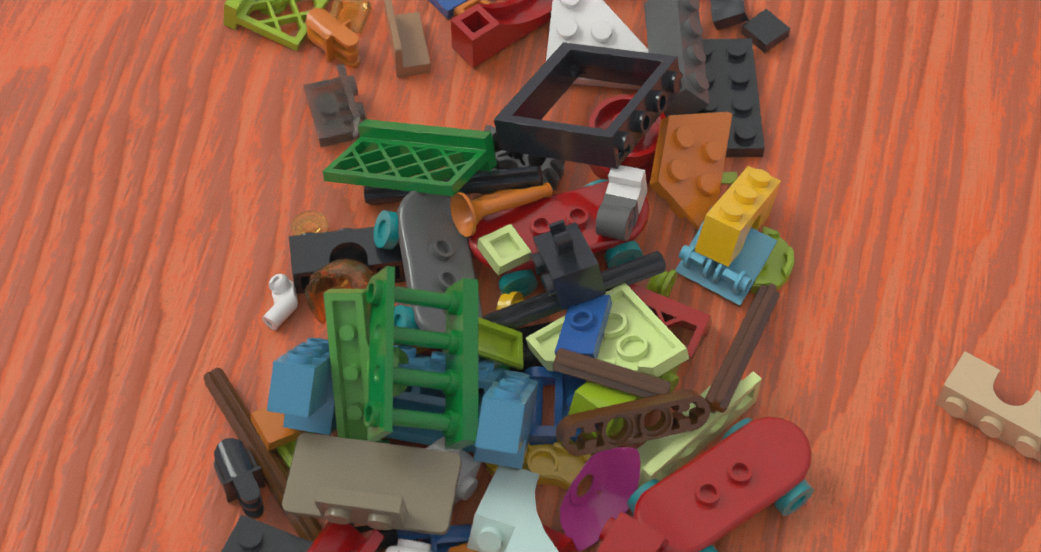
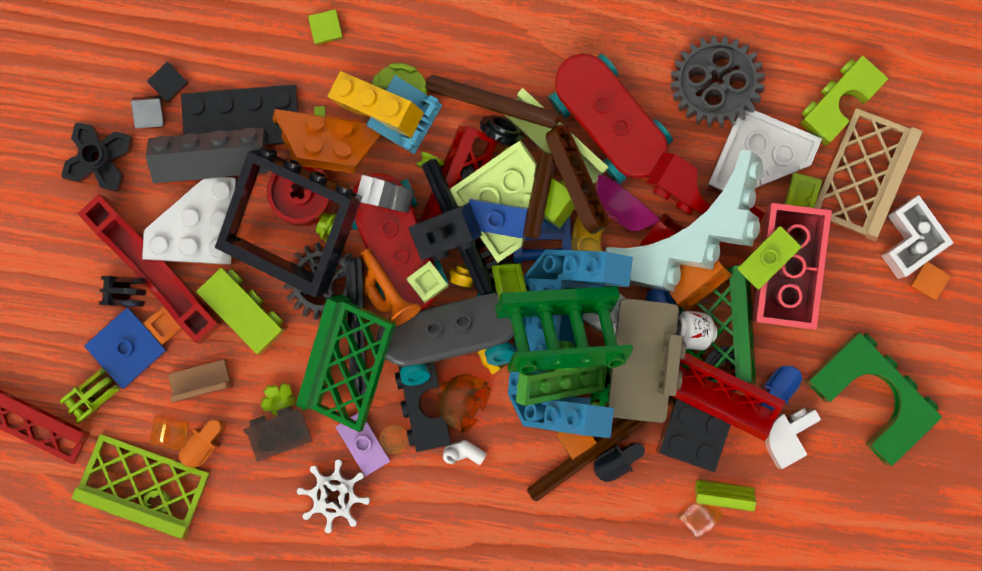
camera: 90 degrees left, 30 degrees up
none -> lime brick [196,267,286,355]
none -> lime plant [260,382,296,417]
none -> white gear [297,459,371,533]
none -> lime tile [308,9,343,46]
none -> lime plate [316,213,337,242]
none -> lavender plate [336,413,391,477]
none -> black gear [480,115,524,146]

